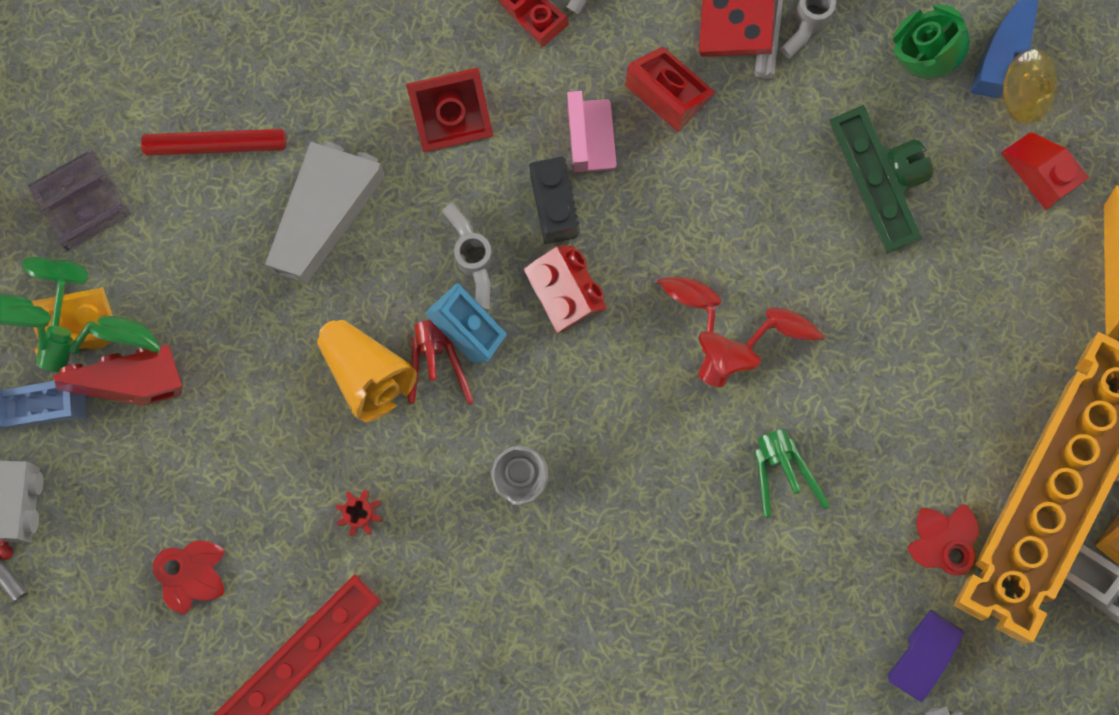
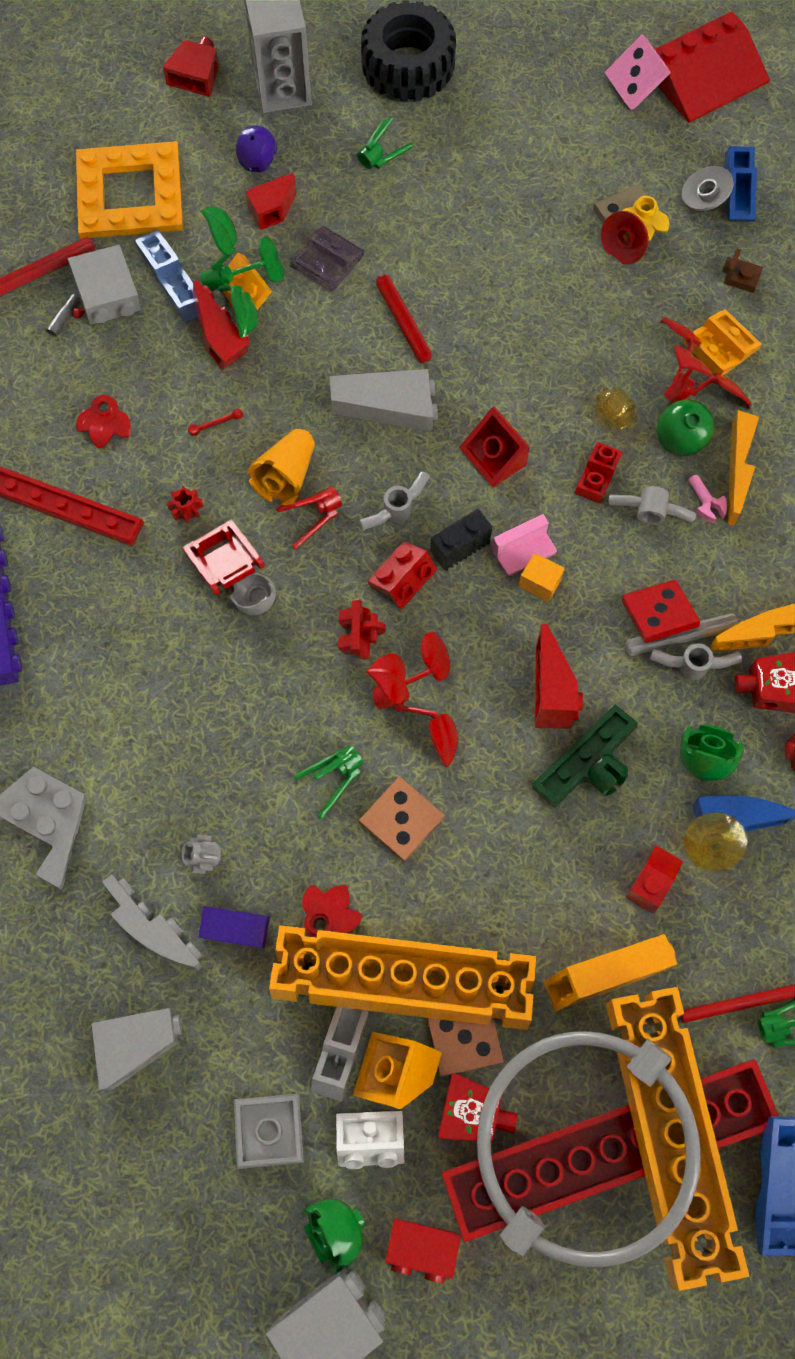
camera: 65 degrees right, 10 degrees down
dark azure slope [425,283,507,363] -> none
red slope [625,46,716,132] -> none
none -> container [182,520,265,595]
none -> light grey gear [182,834,221,874]
none -> red hinge [188,408,243,436]
none -> red hips [338,600,386,659]
none -> nougat tile [359,776,445,863]
none -> light orange panel [519,553,565,602]
none -> red slope [535,624,583,729]

